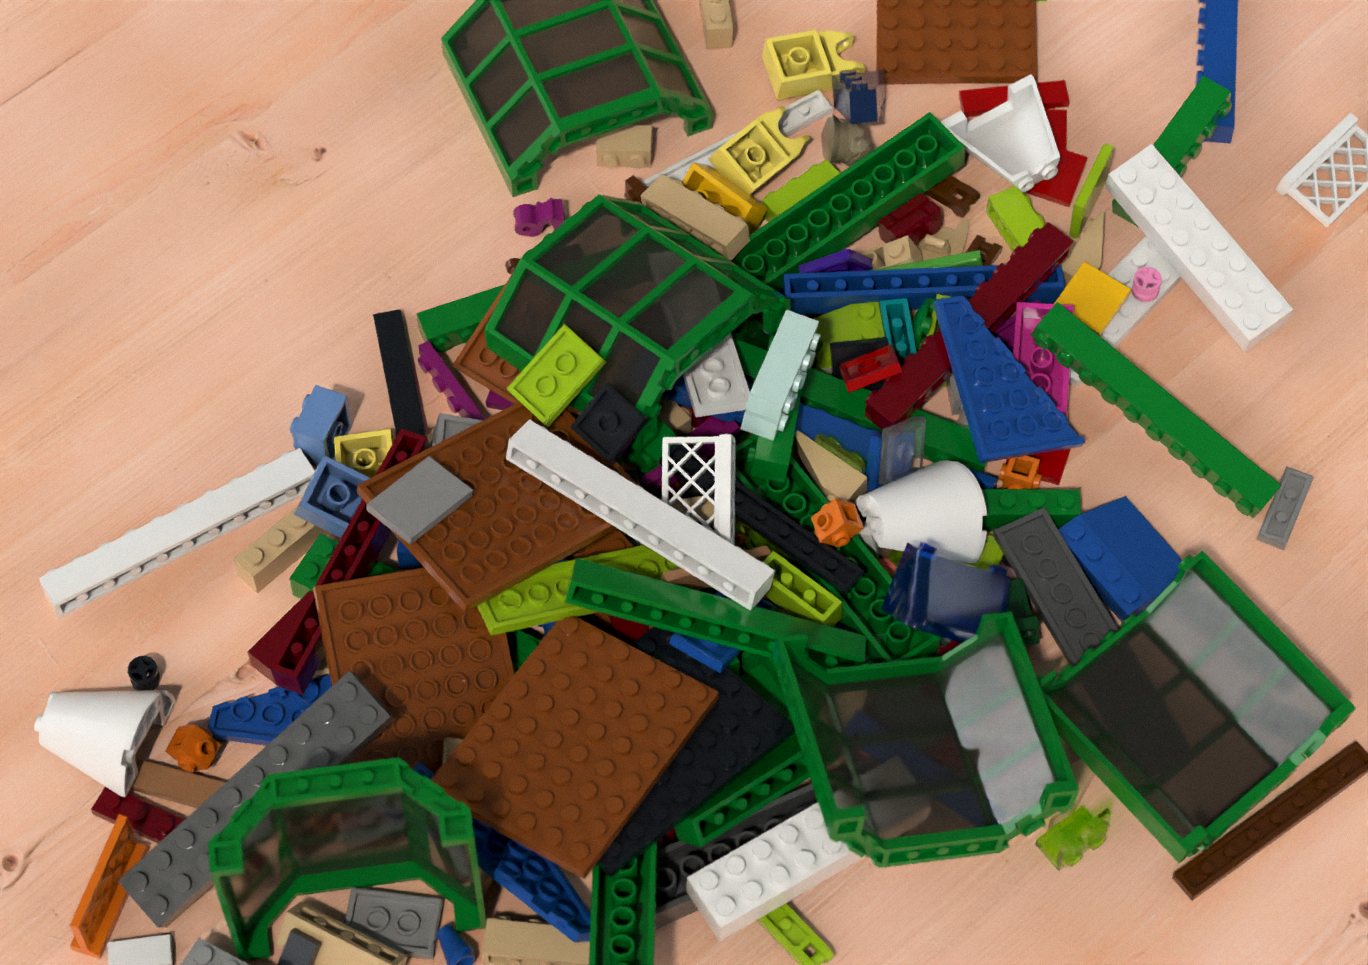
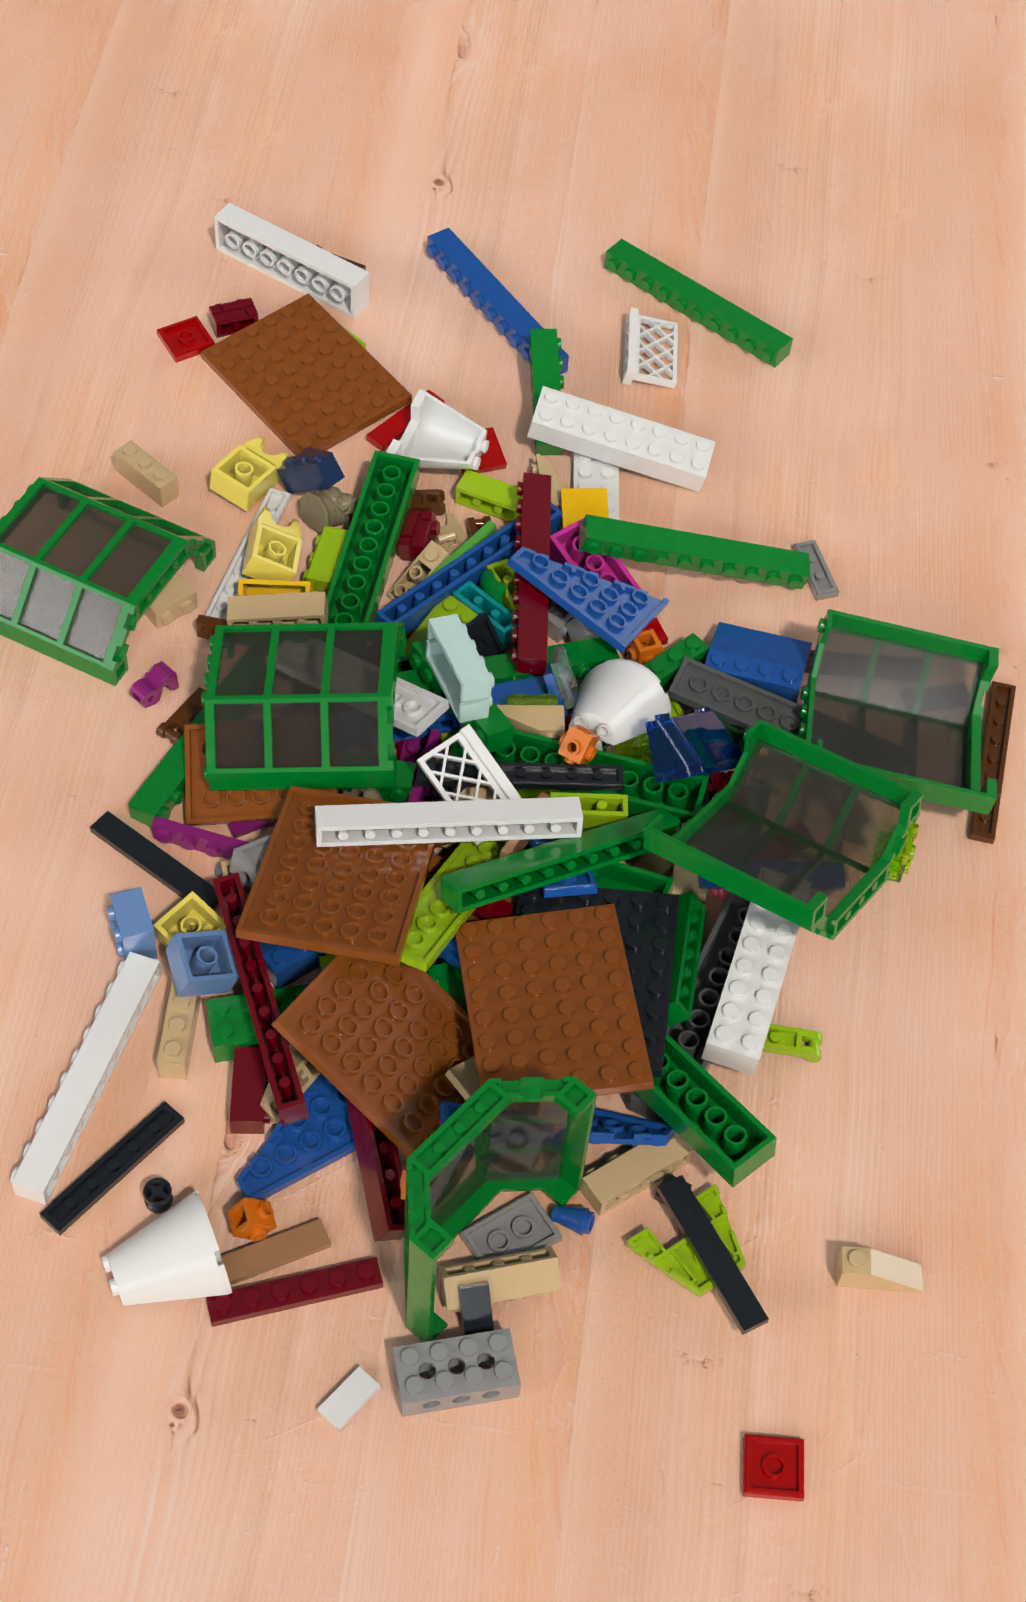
camera: 45 degrees left, 5 degrees down
orange fence [70,814,149,959] -> none
dark grey brick [118,671,396,928] -> none
light grey tile [366,456,473,545] -> none
lime tile [507,324,606,427] -> none
black tile [570,382,650,465] -> none
dark purple tile [798,249,873,273] -> none
red tile [838,344,903,393] -> none
lime tile [1069,143,1114,238] -> none
bright pink wheel [1131,267,1162,302] -> none
none -> black tile [39,1101,185,1236]

